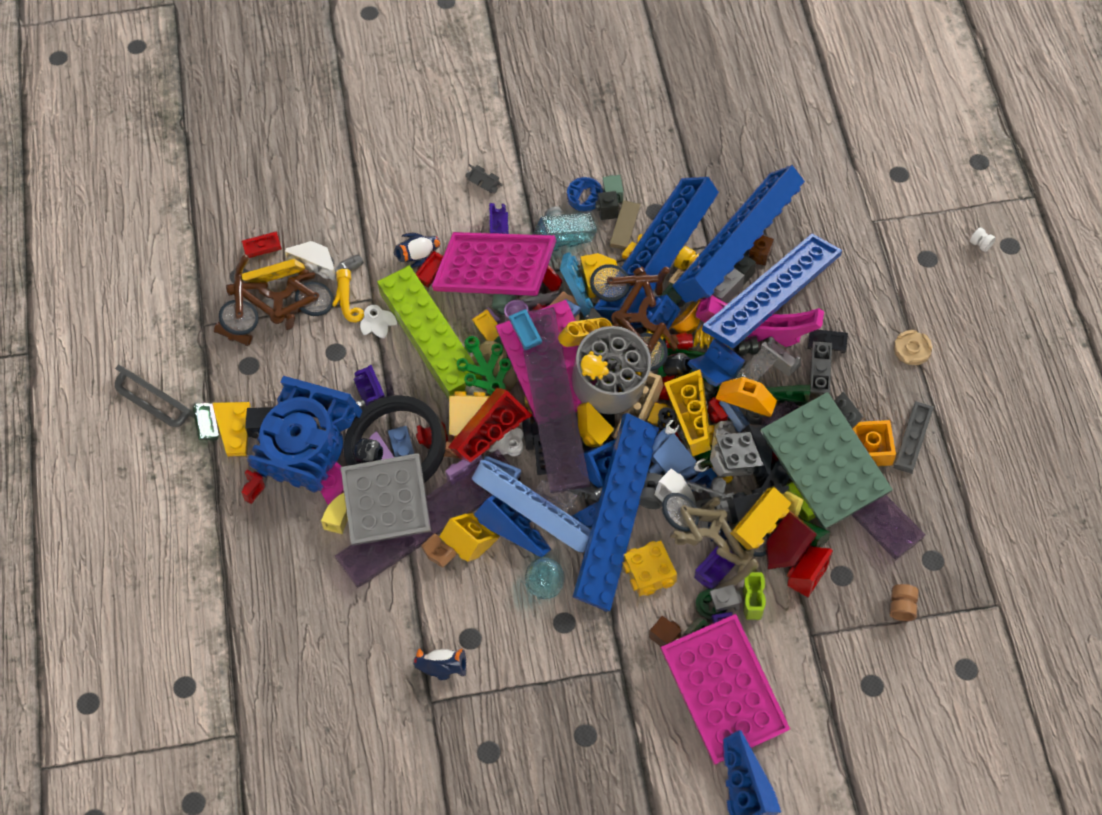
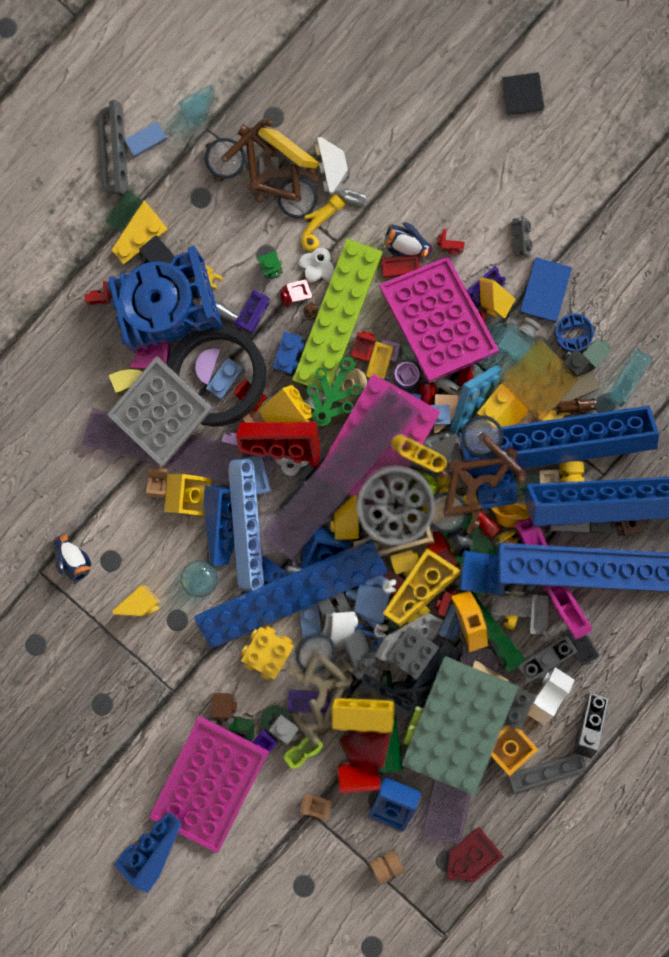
camera: 50 degrees right, 25 degrees up
red plate [242,231,282,258] -> none
black head [352,438,383,463] -> none
dark azure tile [508,309,542,350] -> none
yellow piece [581,351,609,380] -> none
black bush [658,407,676,431] -> none
light yellow plate [783,491,804,517] -> none
tan tile [894,330,933,365] -> none
none -> yellow slope [112,585,161,616]
none -> medium blue tile [125,122,167,157]
none -> clear light blue slope [178,84,215,127]
none -> green brick [257,251,283,280]
none -> blue brick [273,331,305,376]
none -> bracket [280,280,312,307]
none -> medium blue plate [300,603,322,644]
none -> medium nougat bracket [300,794,333,820]
none -> reddish brown axle [303,302,318,320]
none -> red bracket [351,331,376,362]
none -> blue slope [368,777,421,831]
none -> red bracket [437,229,465,255]
none -> dark red tile [447,827,504,882]
none -> yellow slope [479,277,515,319]
none -> black tile [501,72,545,115]
none -> clear yellow plate [501,339,579,421]
none -> yellow hinge [503,614,518,631]
none -> blue tile [520,257,572,323]
none -> white brick [528,667,575,726]
none -> reddish brown axle [558,398,597,413]
none -> black slope [573,693,609,759]
none -> clear light blue slope [606,348,653,407]

